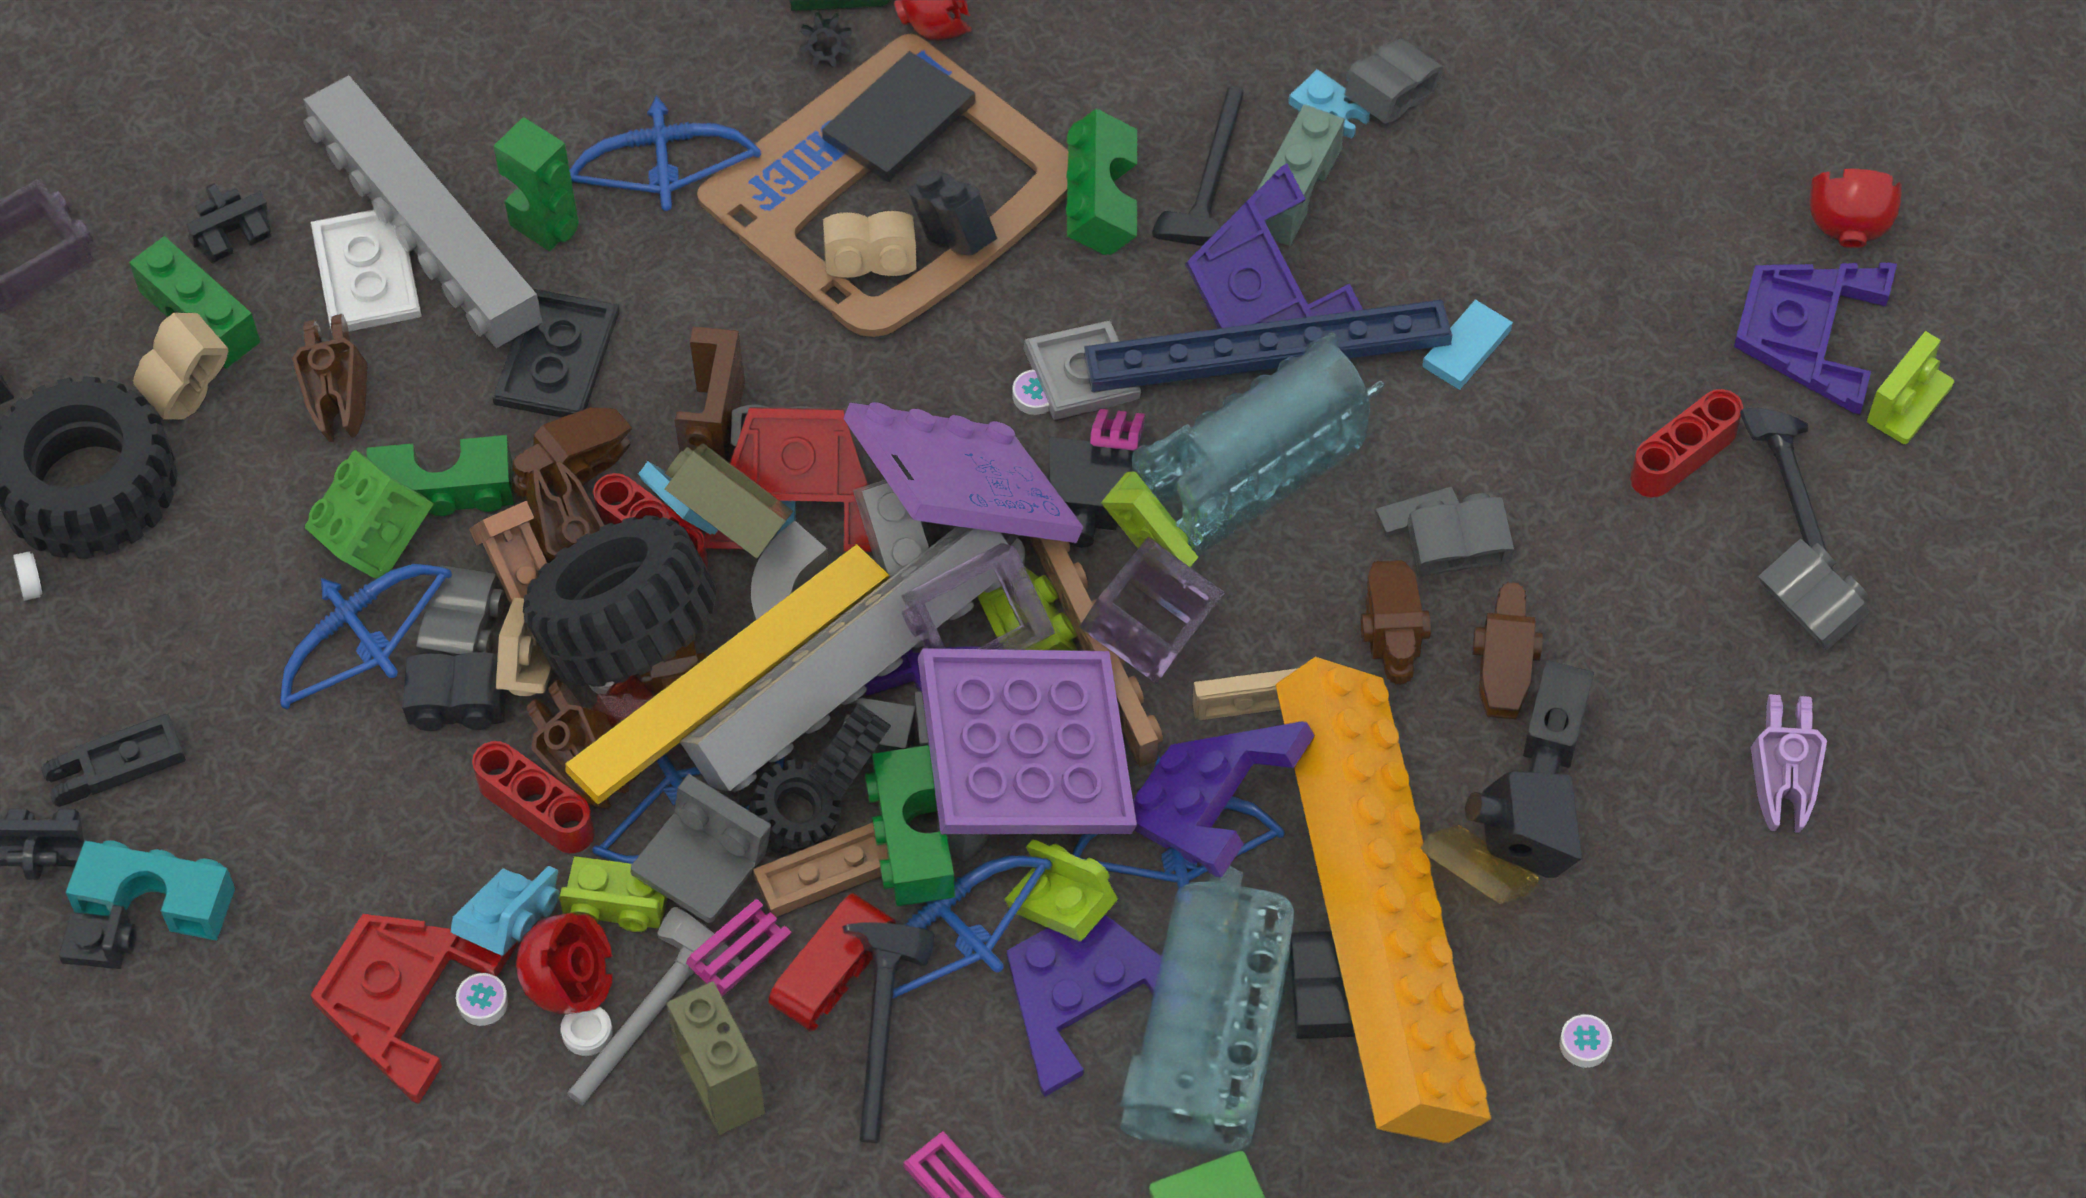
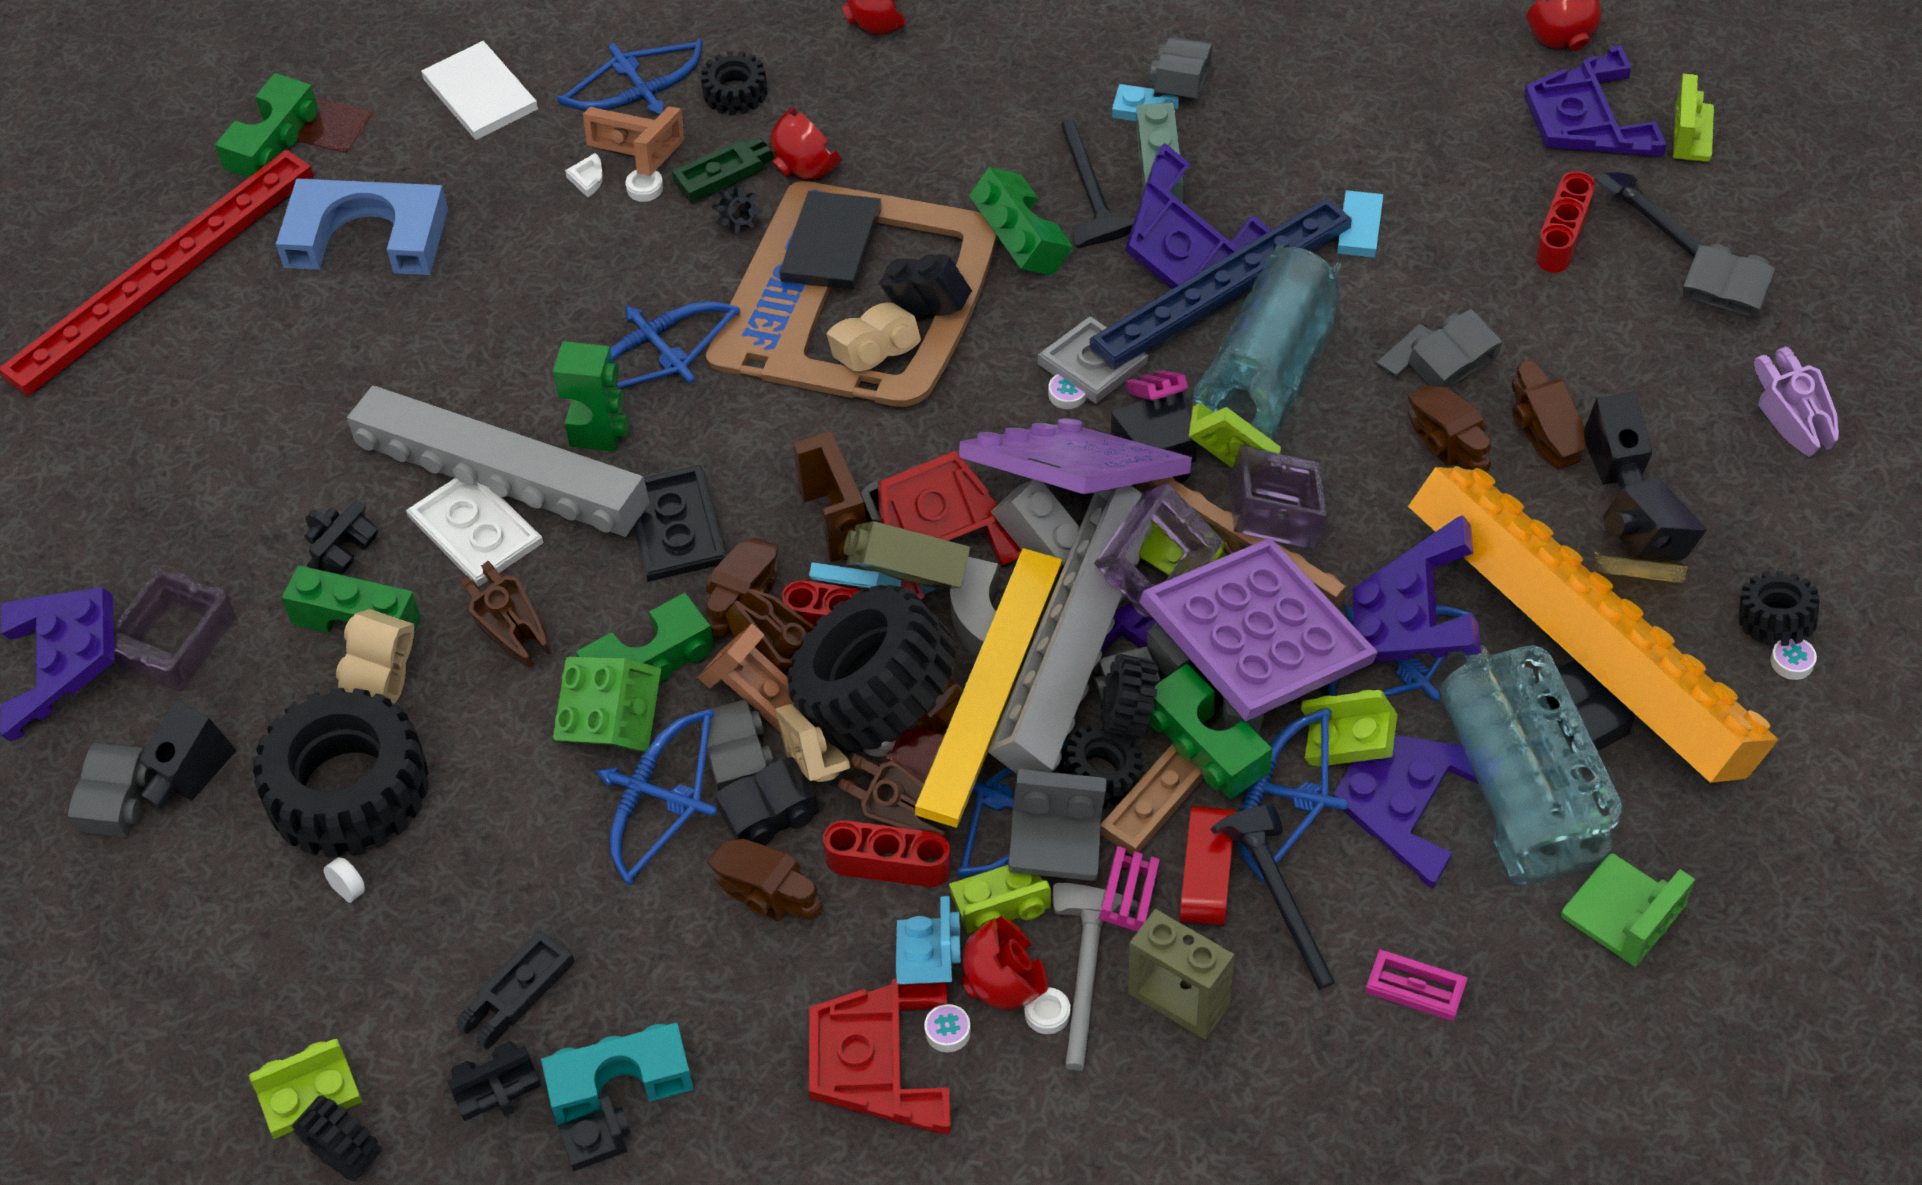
camera: 25 degrees left, 5 degrees down
tan tile [1193,668,1298,720] -> none
none -> reddish brown hinge [707,839,823,921]
none -> black tyre [1739,571,1820,646]

